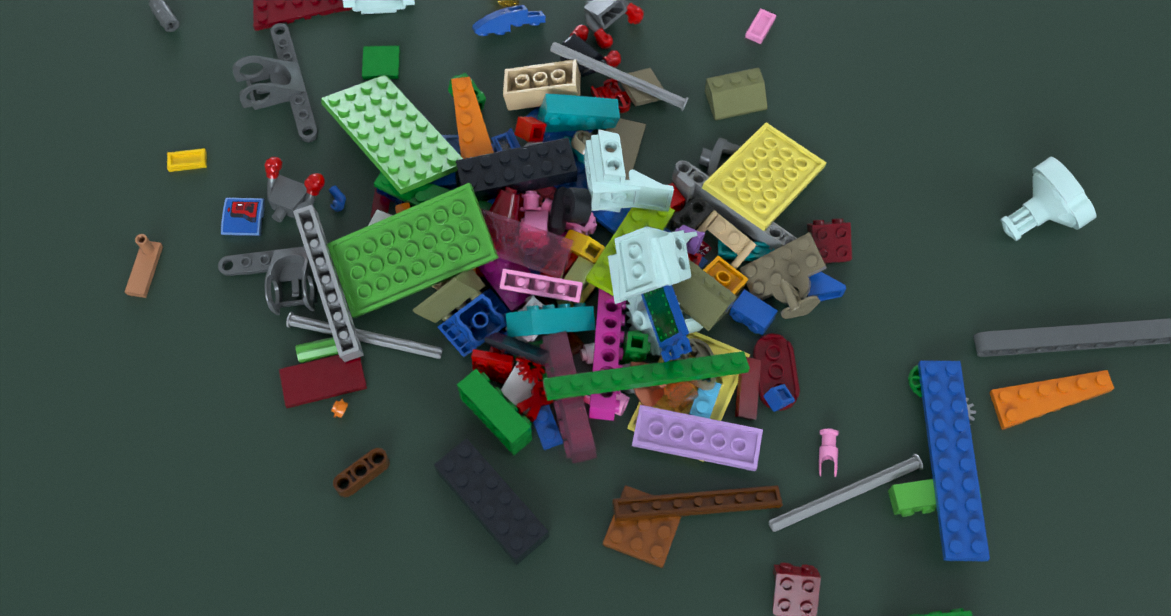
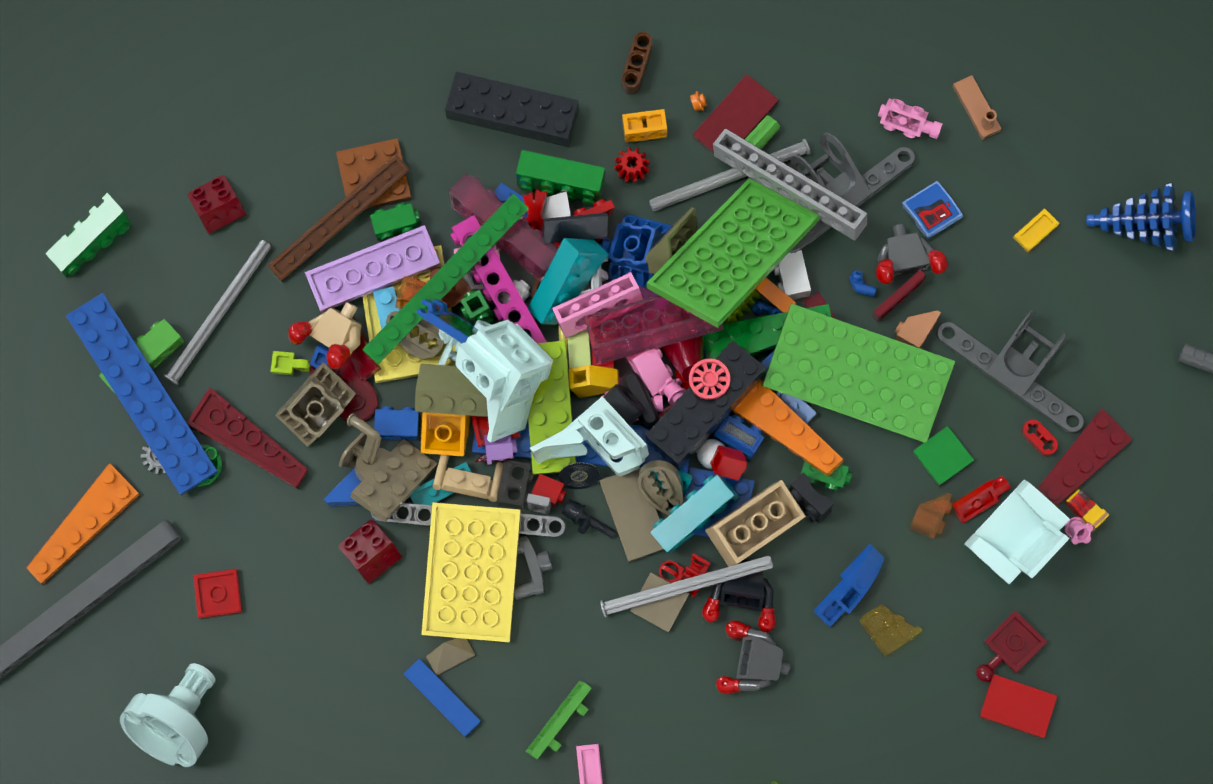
camera: 150 degrees right, 10 degrees up
olive slope [705,67,767,121] -> none
bright pink piece [818,429,838,477] -> none
none -> dark red wing [187,387,308,489]
none -> red tile [193,569,243,619]
none -> lime plate [270,351,310,376]
none -> dark tan slope [275,362,356,447]
none -> tan torso [288,302,362,369]
none -> green brick [370,203,420,241]
none -> blue tile [404,659,481,738]
none -> dark tan slope [426,638,476,676]
none -> bright green hinge [525,681,592,759]
none -> black piece [561,499,616,538]
none -> red gear [614,147,650,184]
none -> light orange brick [622,109,667,143]
none -> coral wheel [689,359,730,400]
none -> black brick [789,472,834,523]
none -> dark red tile [872,269,926,322]
none -> bright pink brick [878,98,943,139]
none -> nougat slope [895,310,941,348]
none -> clear orange slope [909,493,953,539]
none -> red hinge [952,476,1011,523]
none -> red beam [1022,419,1058,457]
none -> blue plant [1086,183,1196,252]

